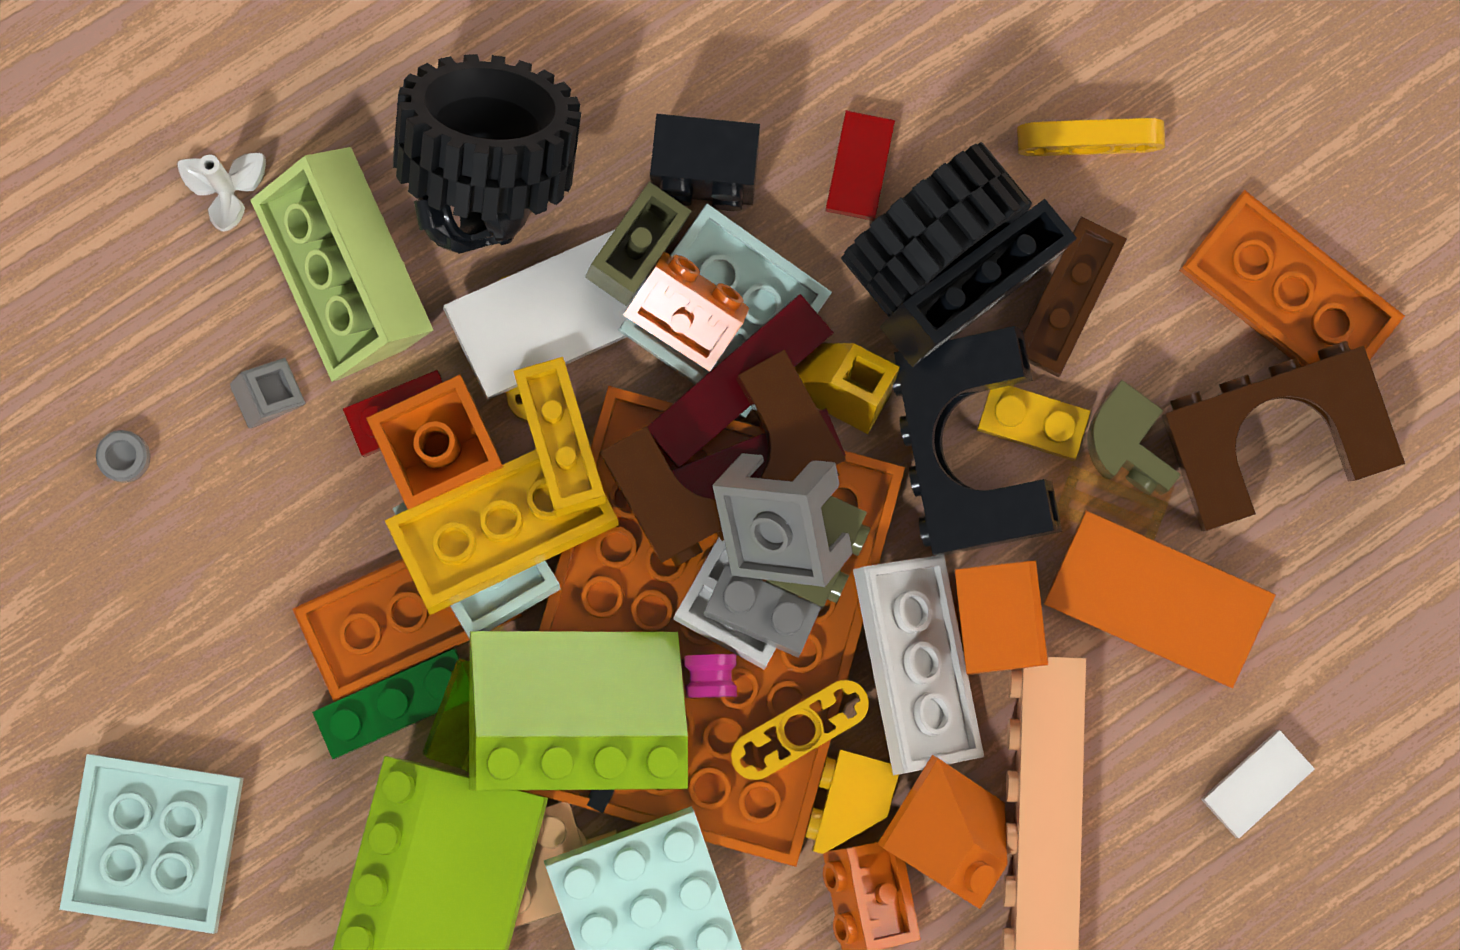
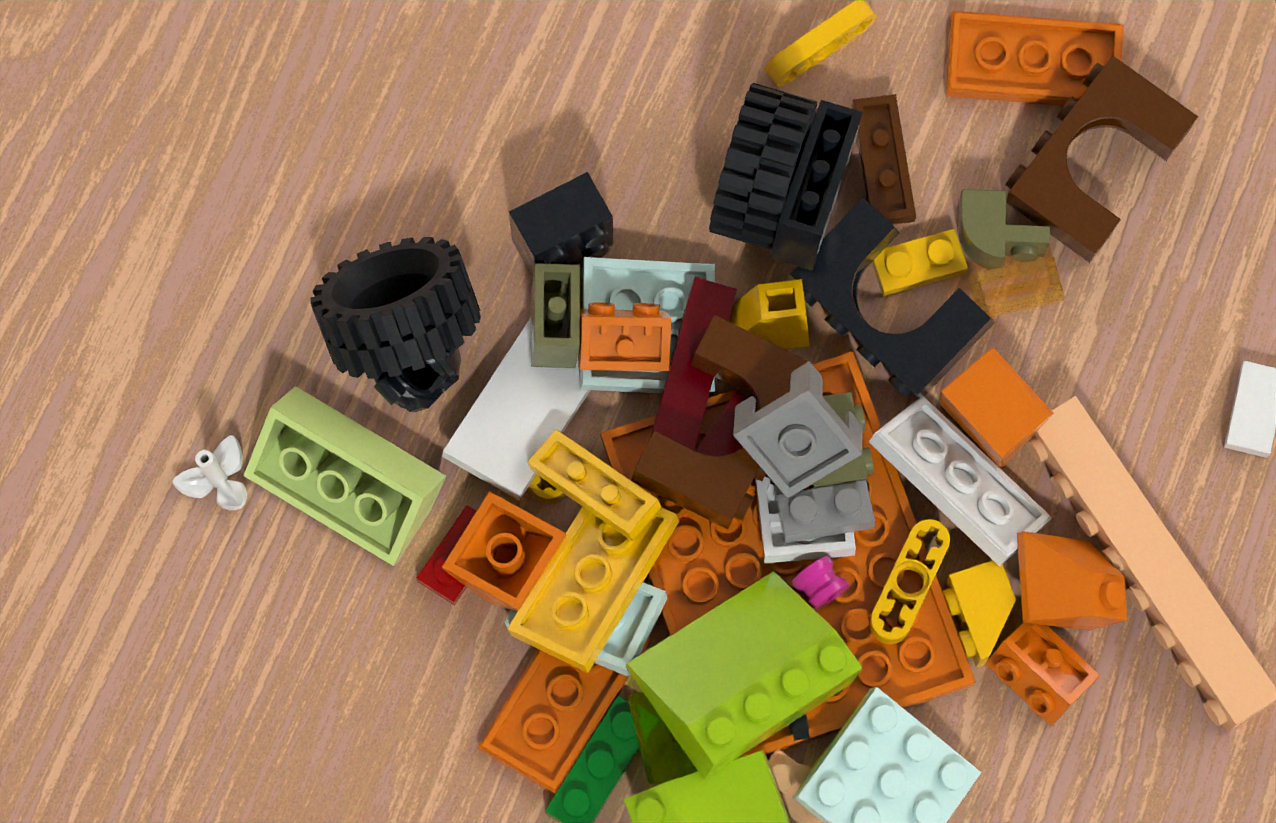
camera: 35 degrees left, 10 degrees down
light grey tile [96,430,150,483] -> none
light grey slope [230,358,306,428] -> none
red tile [825,110,895,221] -> none
orange tile [1043,509,1276,689] -> none

